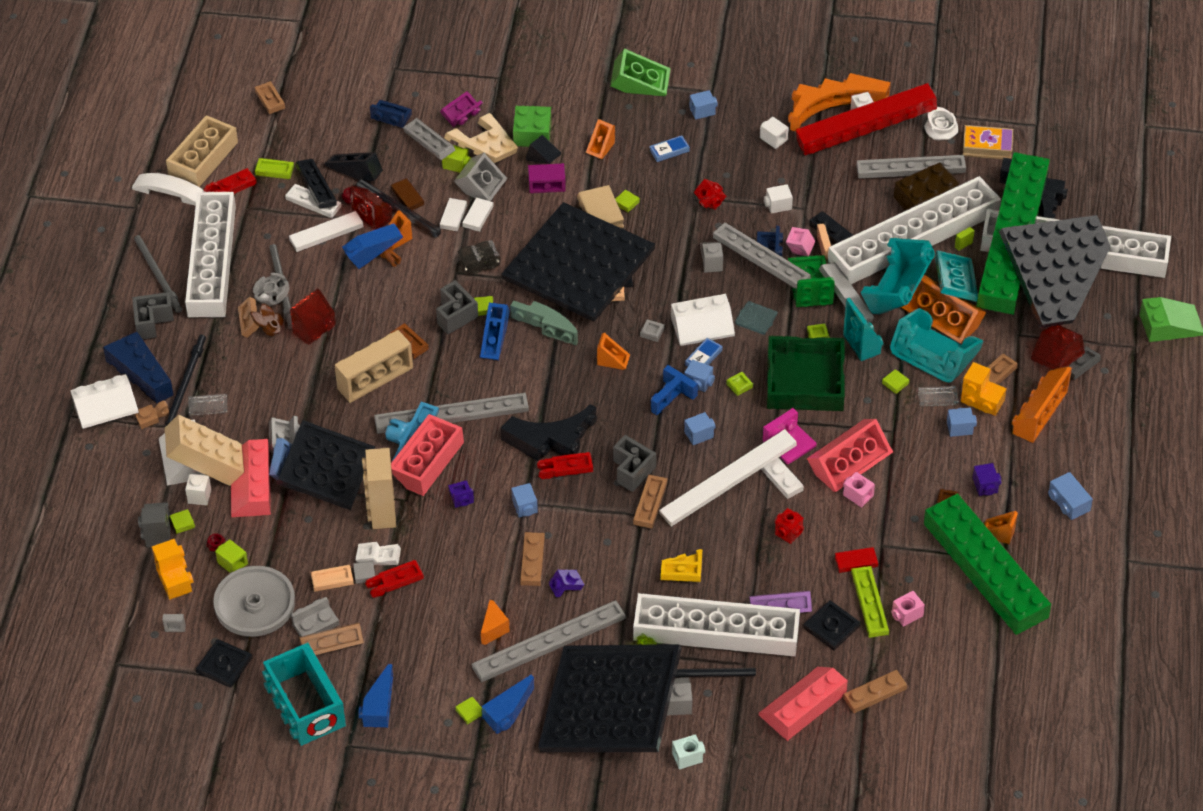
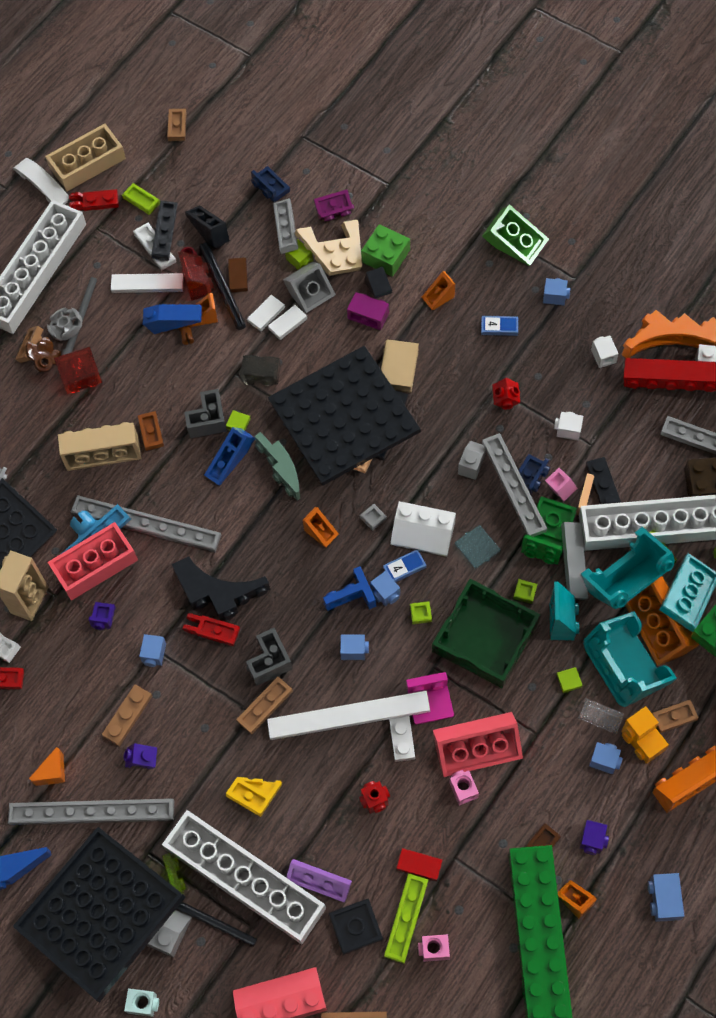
camera: 30 degrees right, 15 degrees up
lime tile [615,190,640,212] -> none

